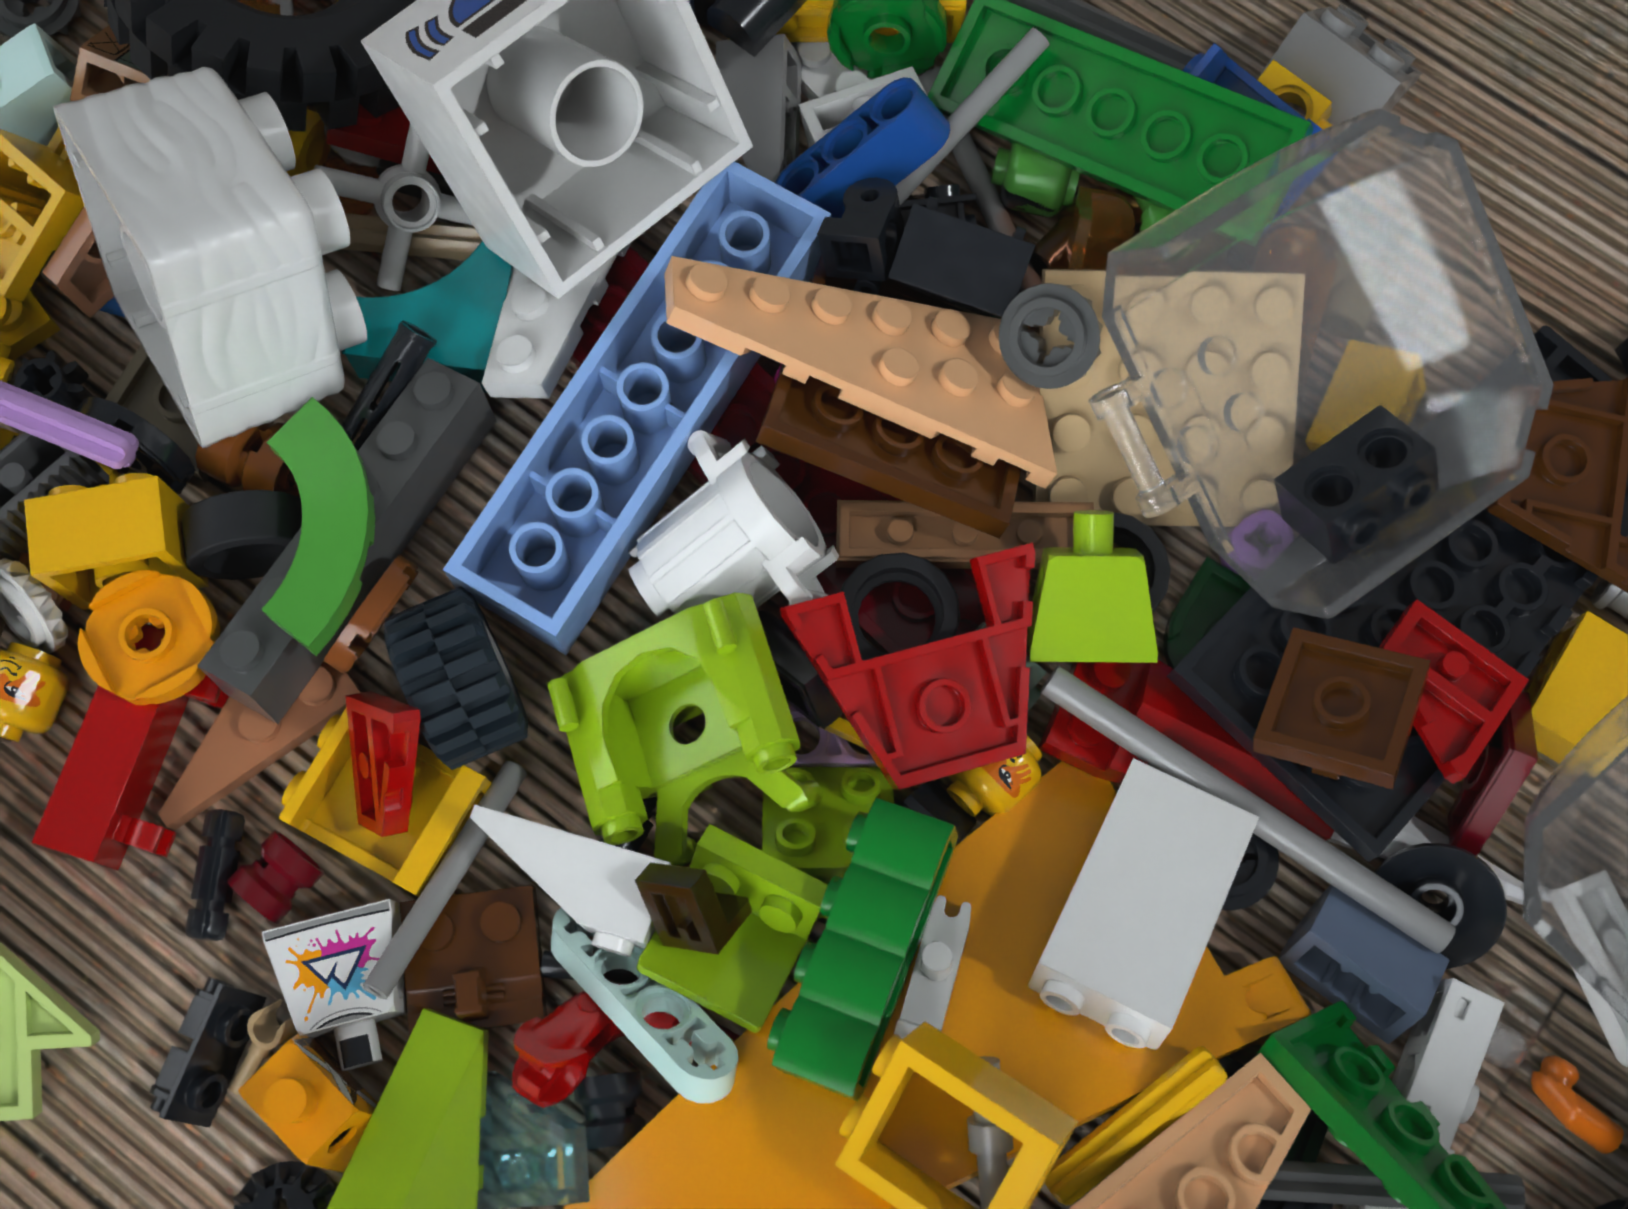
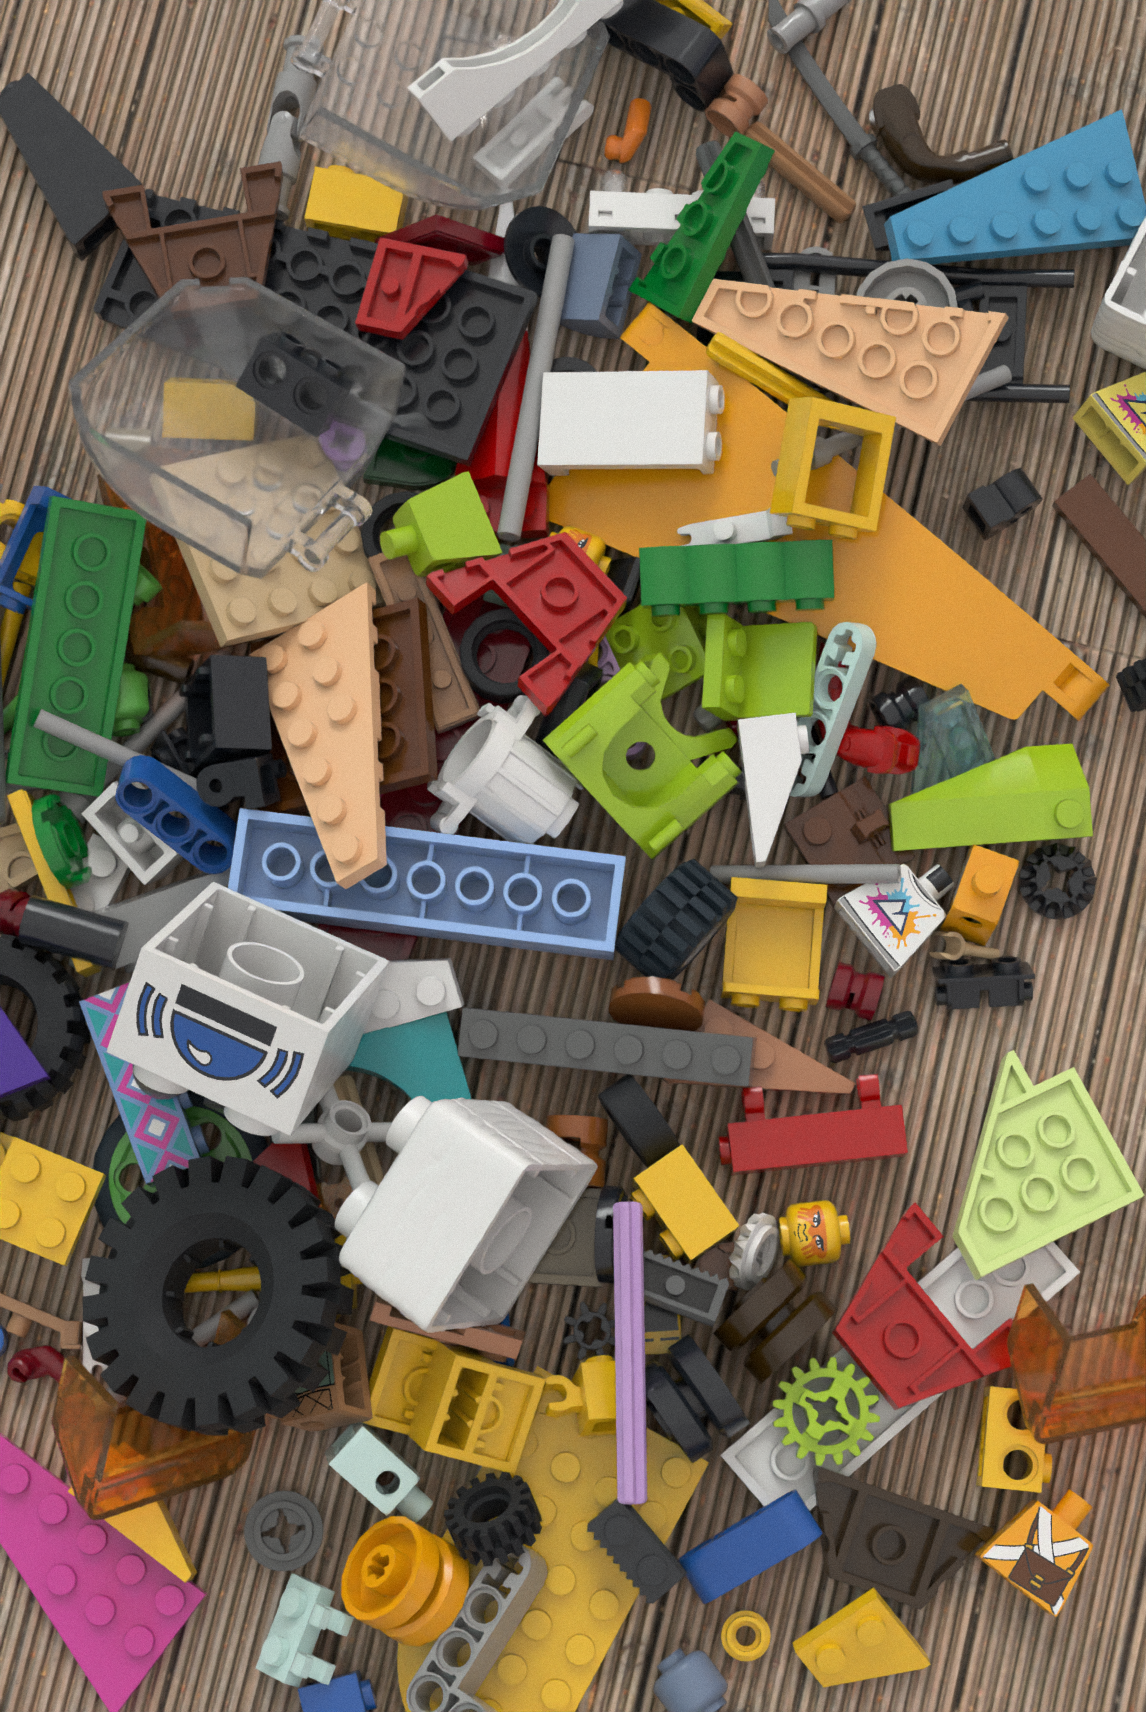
camera: 110 degrees left, 5 degrees up
light orange plate [77,570,221,706] -> none
bright green tile [261,397,375,656] -> none
black pin [337,320,437,451] -> none
red wing [345,691,421,837] -> none
dark brown bracket [635,862,752,955] -> none
dark grey gear [999,283,1103,389] -> none
reddish brown hinge [1253,627,1431,790] -> none

